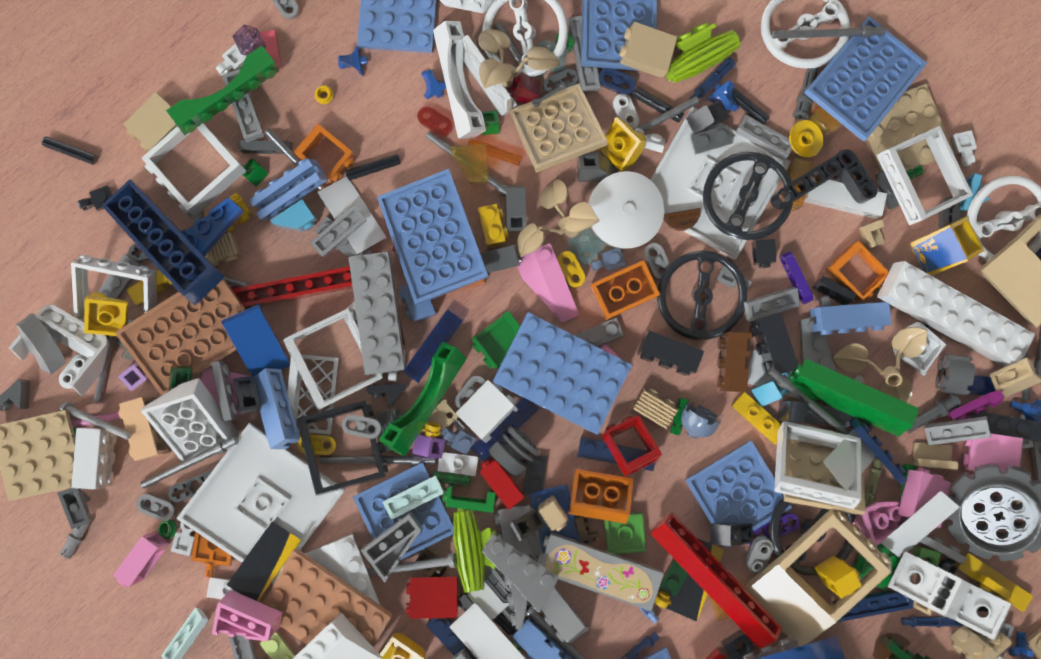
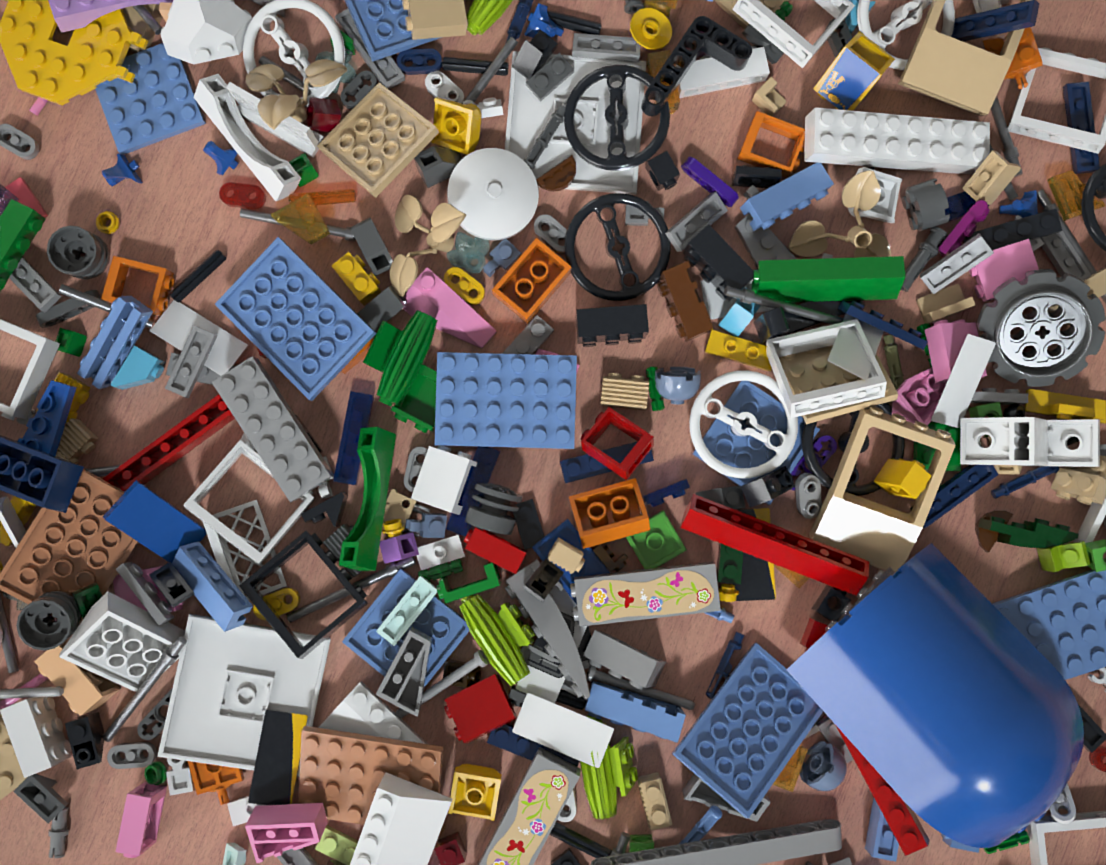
camera: 25 degrees left, 0 degrees up
light grey plate [342,415,382,439] -> none
medium blue slope [399,284,437,323] -> none
light grey wing [482,534,559,612] -> none
dark grey hinge [532,82,567,107] -> none
none -> dark grey wheel [16,591,82,651]
none -> dark grey wheel [47,226,110,280]
none -> black slope [65,712,105,769]
none -> green plate [363,310,438,407]
none -> dark grey piece [524,105,566,169]
none -> clear blue plate [642,479,690,507]
none -> white piece [689,370,798,478]
none -> dark grey slope [695,486,746,510]

